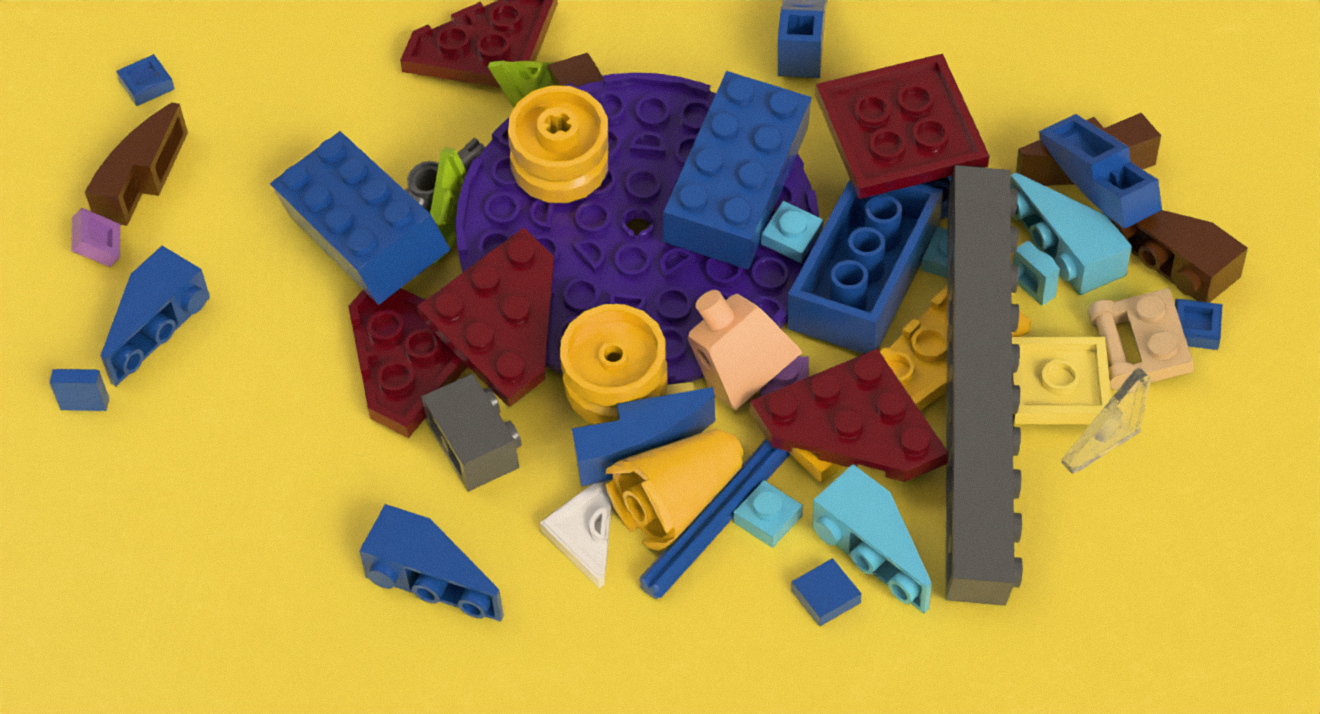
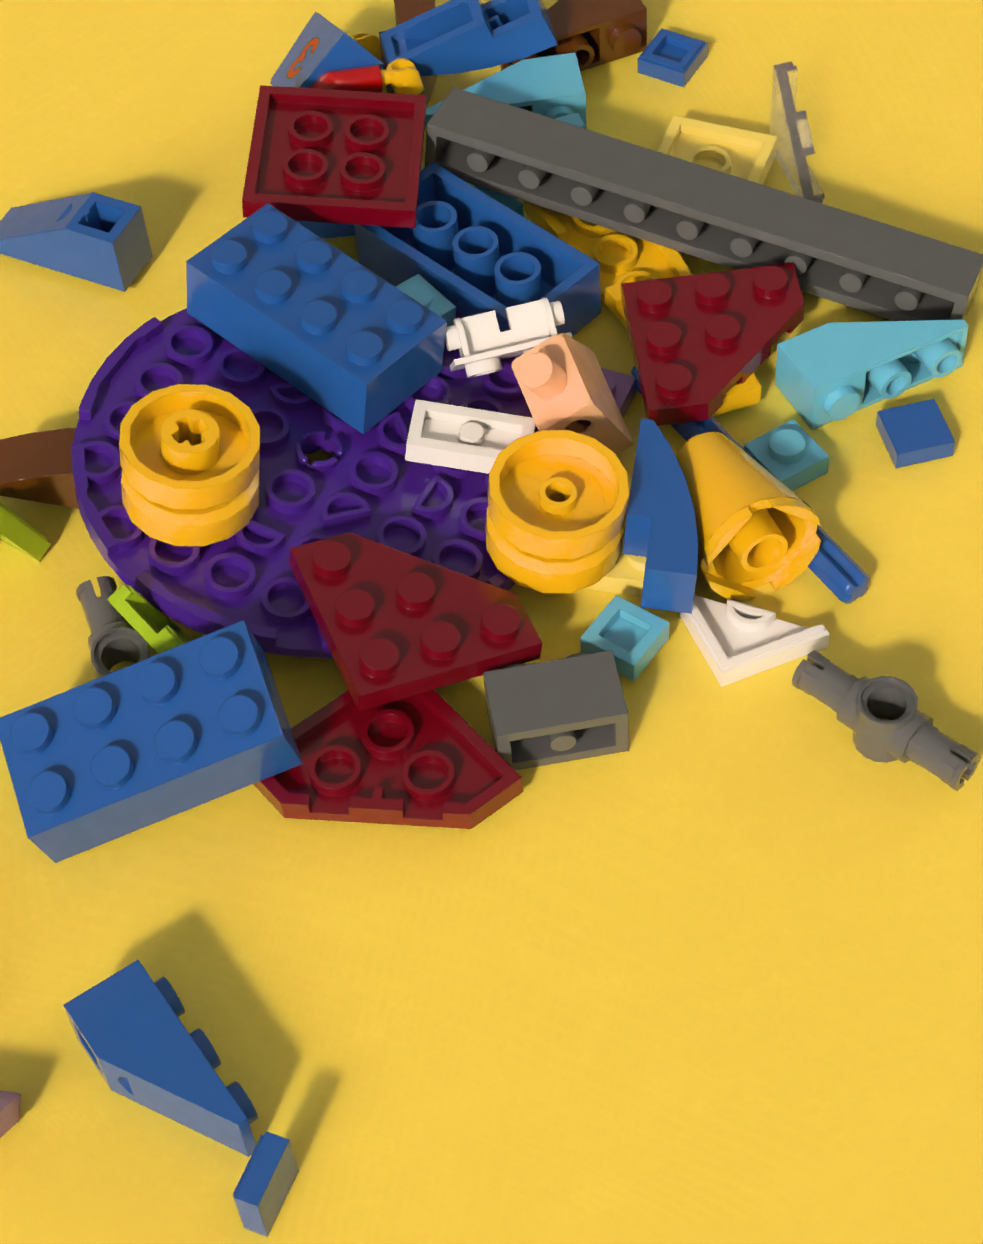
camera: 70 degrees left, 0 degrees up
blue slope [359,504,504,622] -> none
tan plate [1087,288,1195,390] -> none
none -> torso [270,11,424,95]
none -> white plate [405,399,535,474]
none -> white hinge [445,297,572,378]
none -> medium azure plate [580,595,670,681]
none -> dark grey pin [792,650,980,791]

